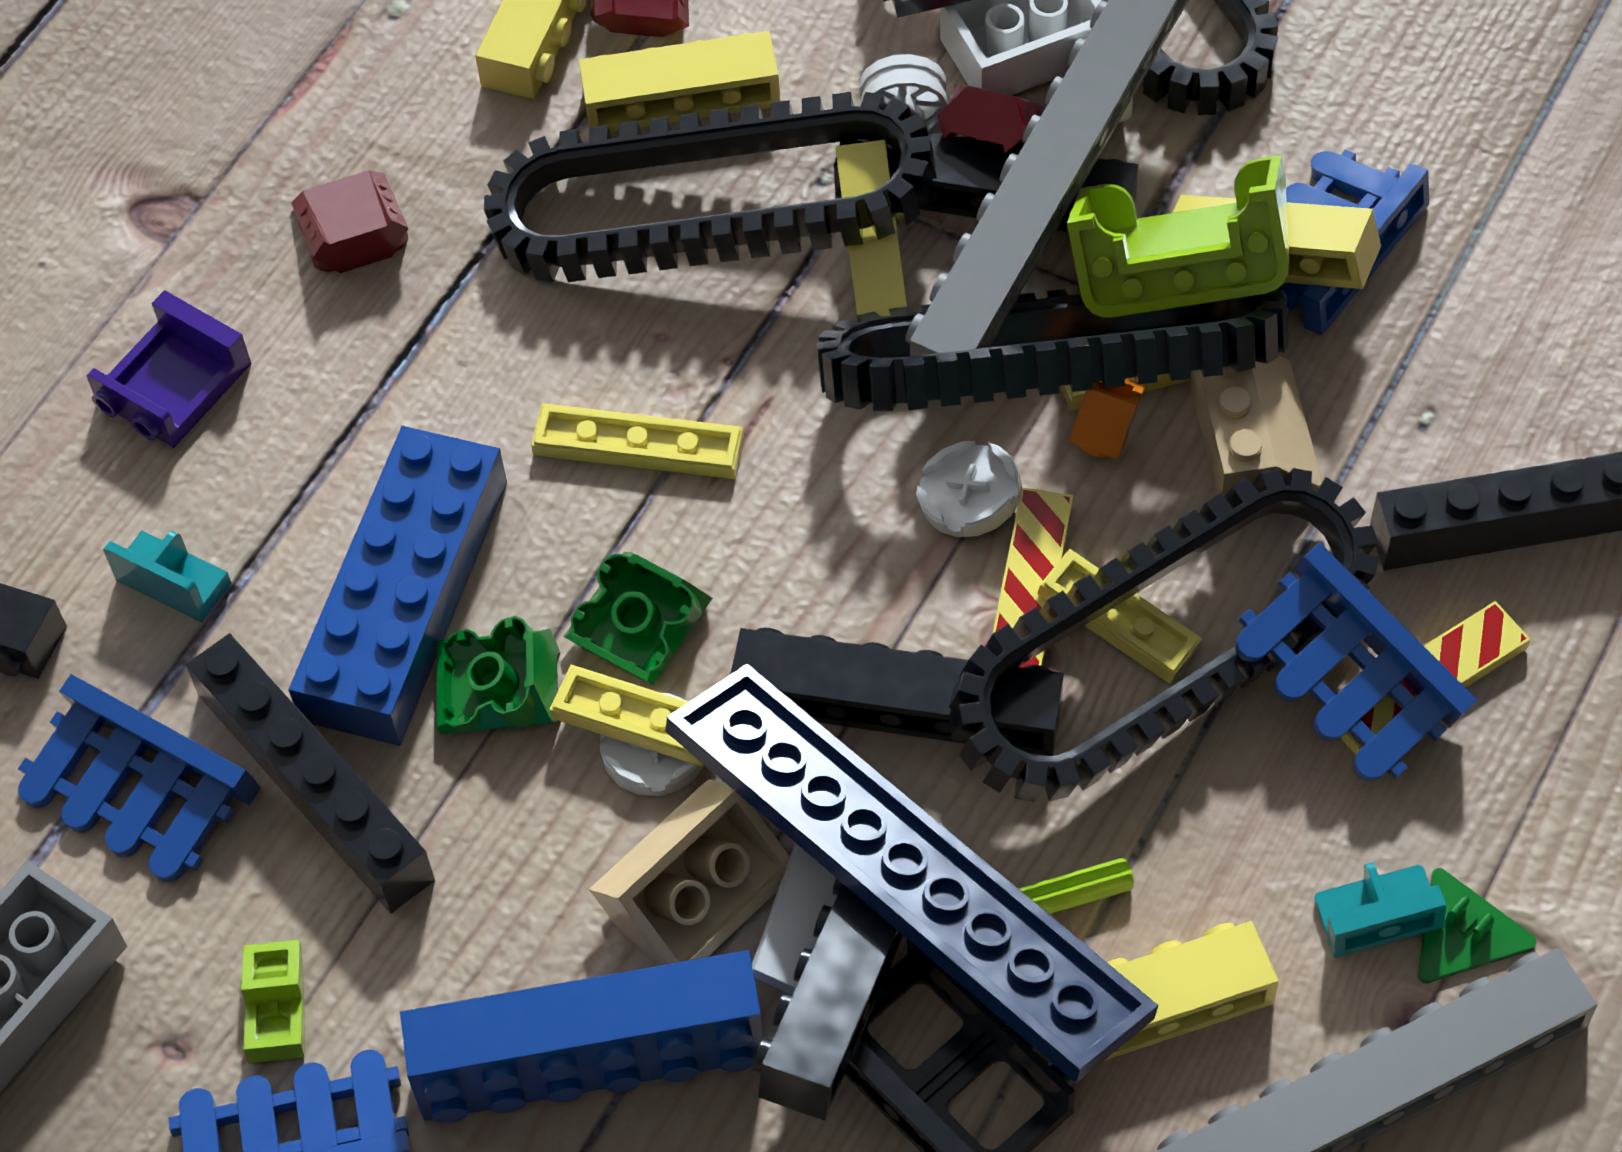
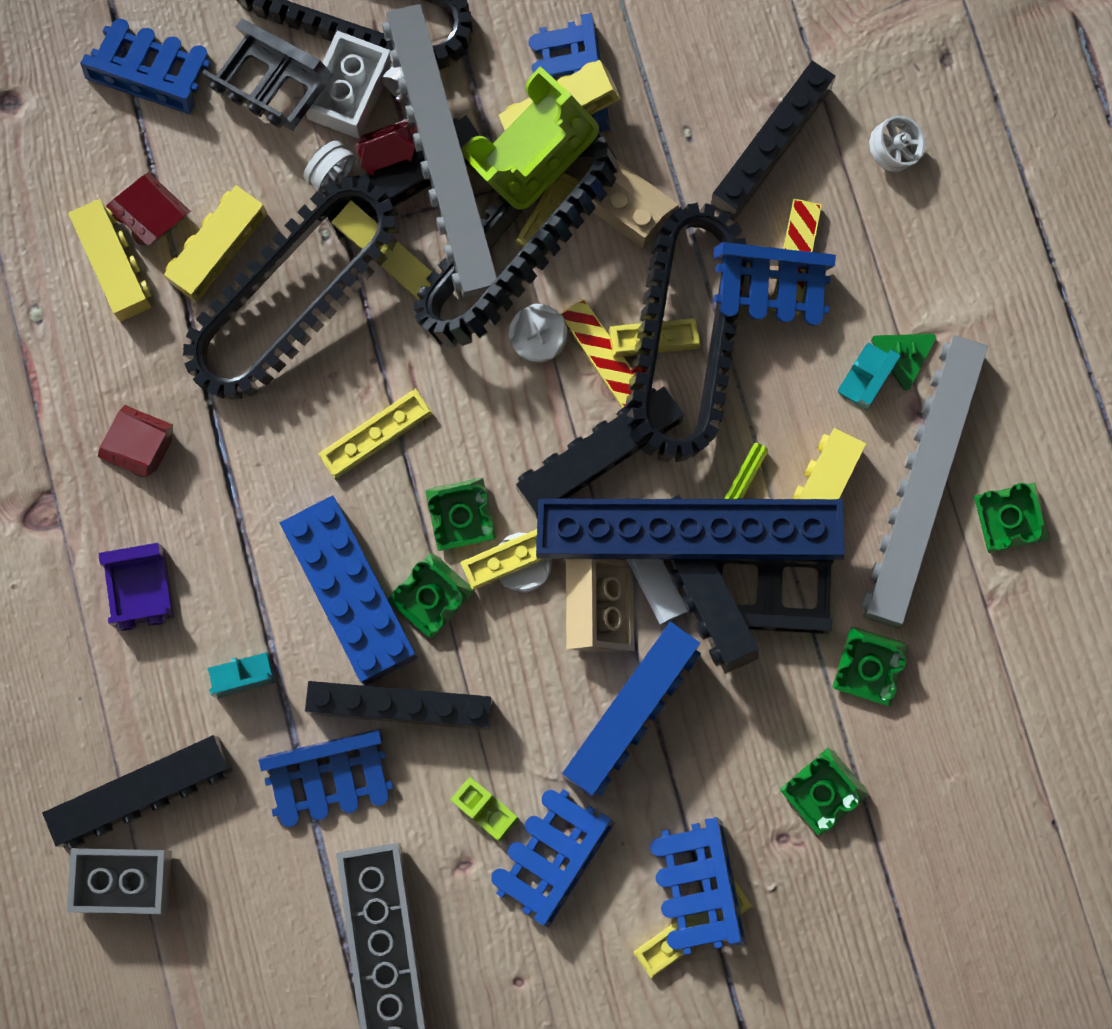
camera: 45 degrees left, 20 degrees up
orange brick [1068,379,1145,460] -> none

